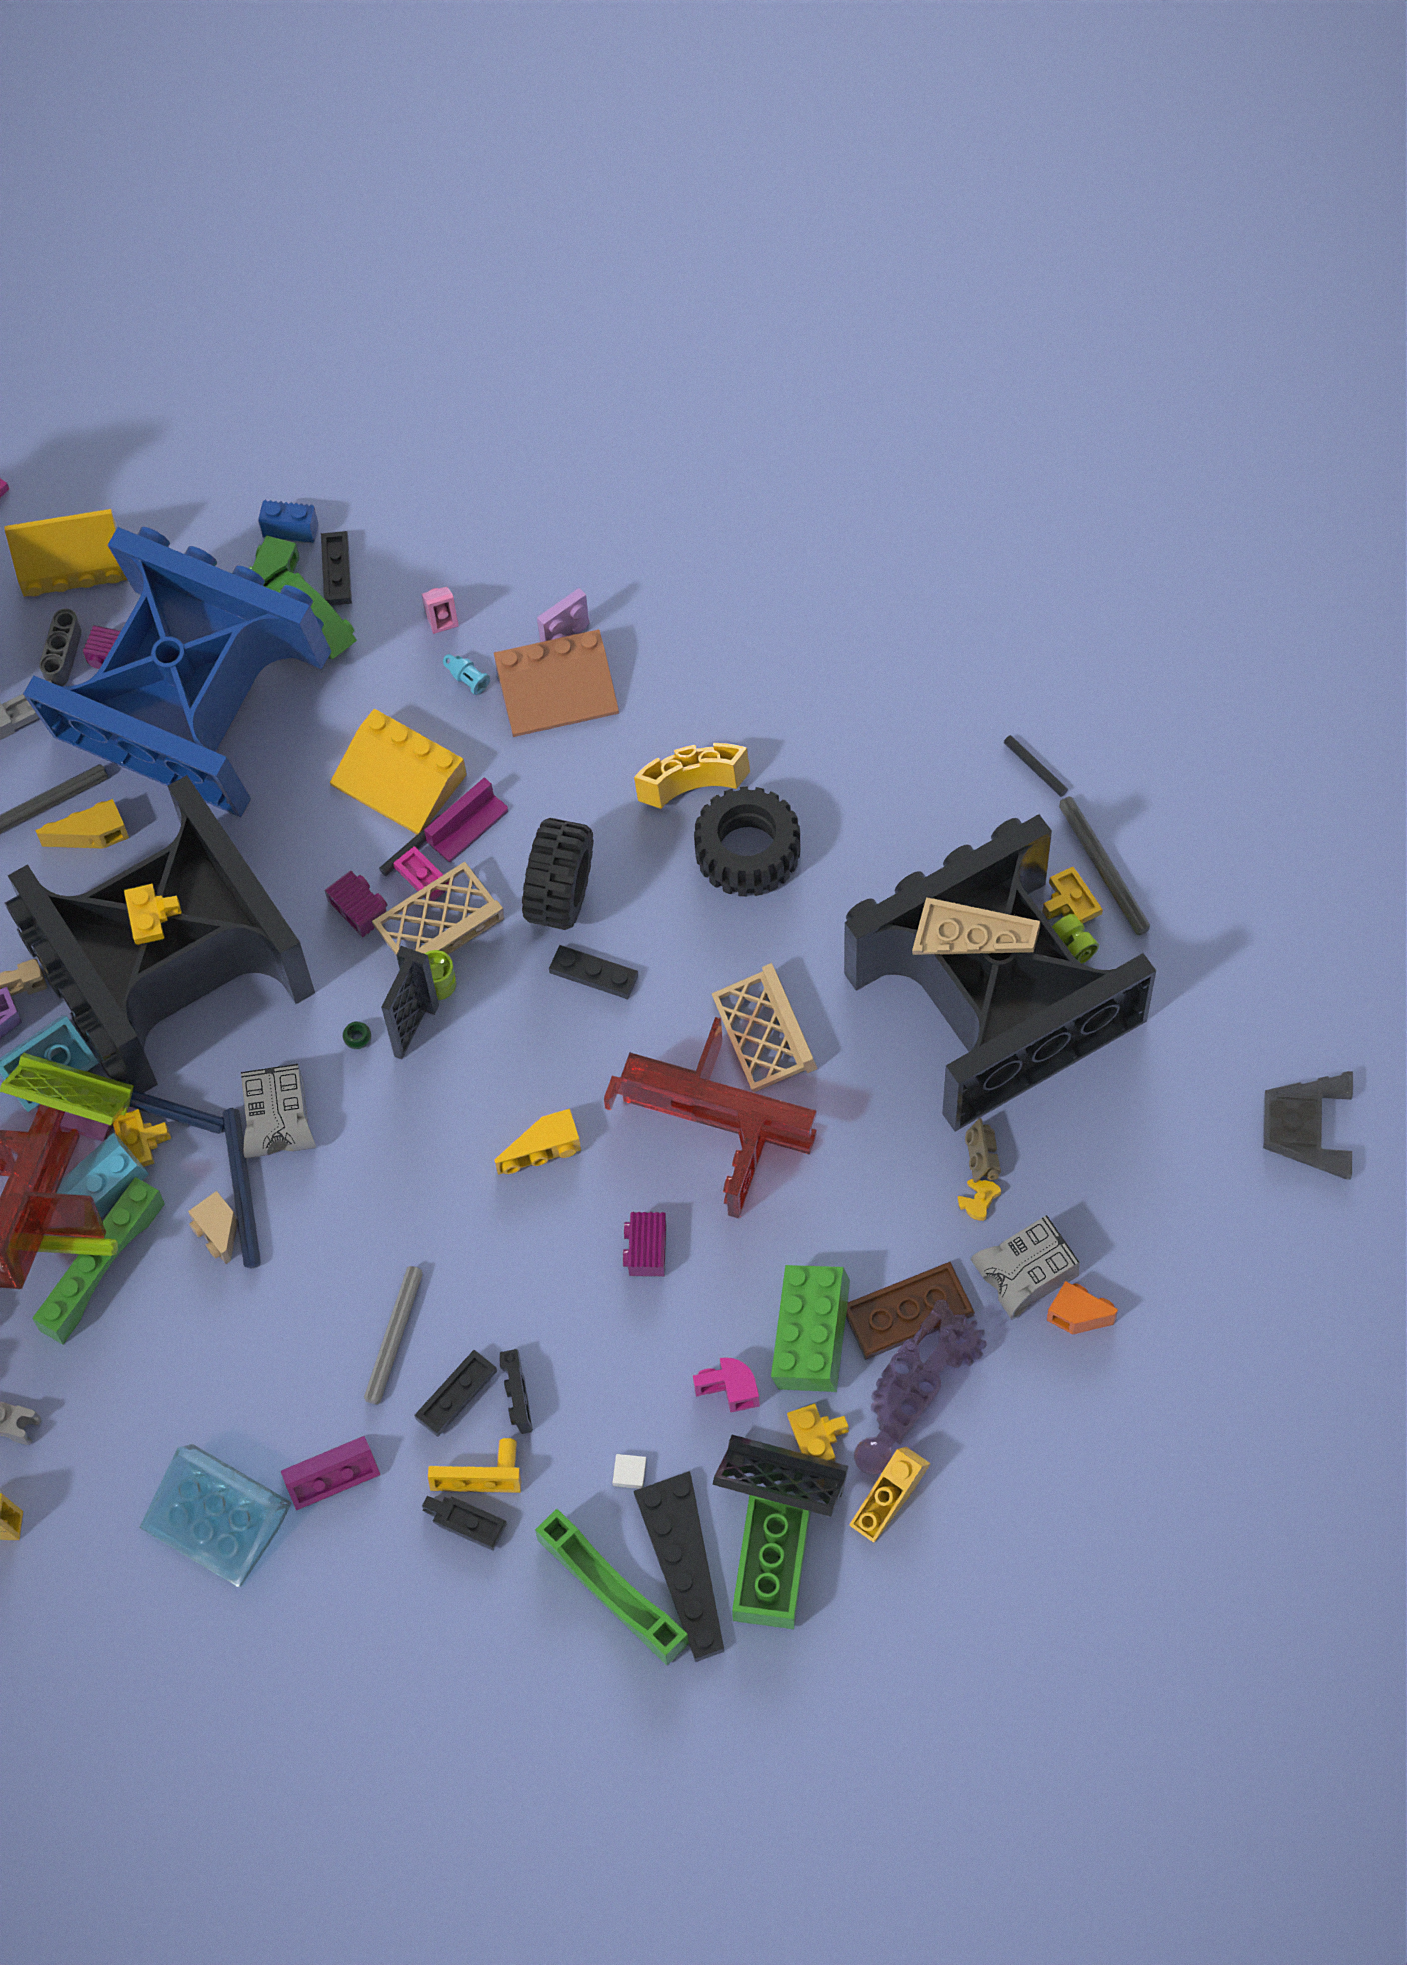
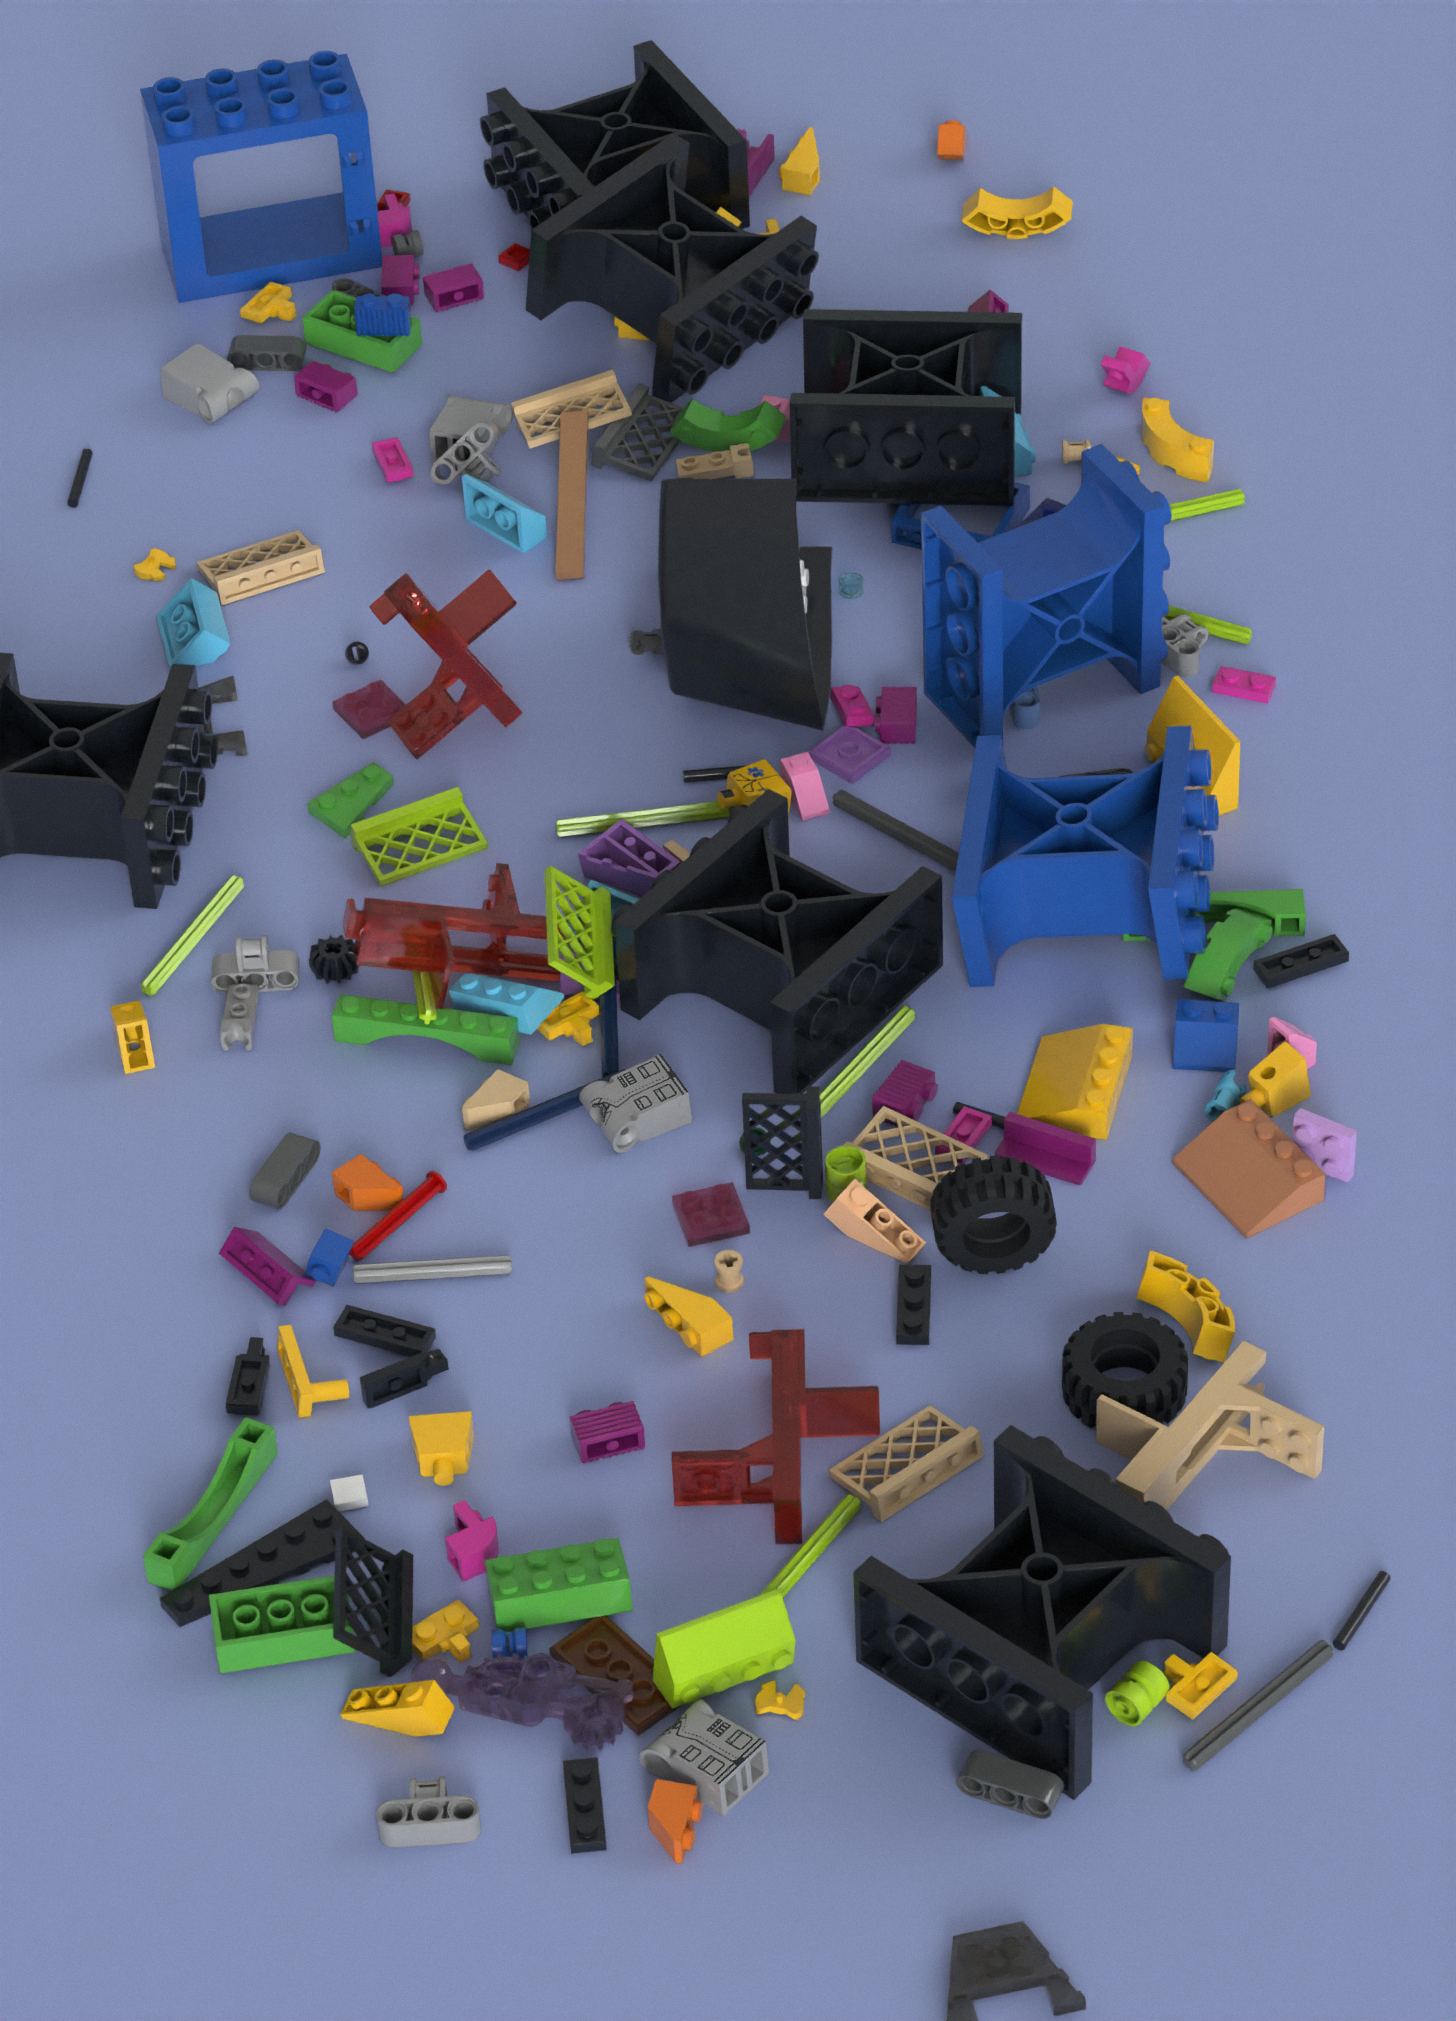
camera: 70 degrees right, 20 degrees down
yellow slope [35,799,129,849] -> none
yellow hinge [124,884,181,945] -> none
clear light blue slope [139,1444,292,1587] -> none
blue brick [258,499,319,543] -> none
tan wing [912,897,1040,955] -> none
dark tan hinge [965,1118,1001,1183] -> none
none -> dark grey beam [249,1132,321,1209]
none -> blue brick [304,1228,354,1287]
none -> orange slope [332,1154,403,1211]
none -> red axle [350,1171,447,1261]
none -> light grey piece [376,1776,481,1847]
none -> yellow torso [409,1411,474,1486]
none -> blue wheel [491,1627,528,1664]
none -> black plate [563,1757,607,1854]
none -> lime slope [653,1589,796,1709]
none -> clear pink tile [672,1182,750,1247]
none -> tan bush [714,1250,744,1293]
none -> lime axle [758,1494,861,1598]
none -> lime axle [820,1006,915,1118]
none -> light nougat slope [823,1179,926,1264]
none -> dark grey beam [956,1750,1064,1819]
none -> tan piece [1096,1340,1324,1510]
none -> blue slope [1173,999,1239,1072]
none -> yellow torso [1239,1041,1311,1117]

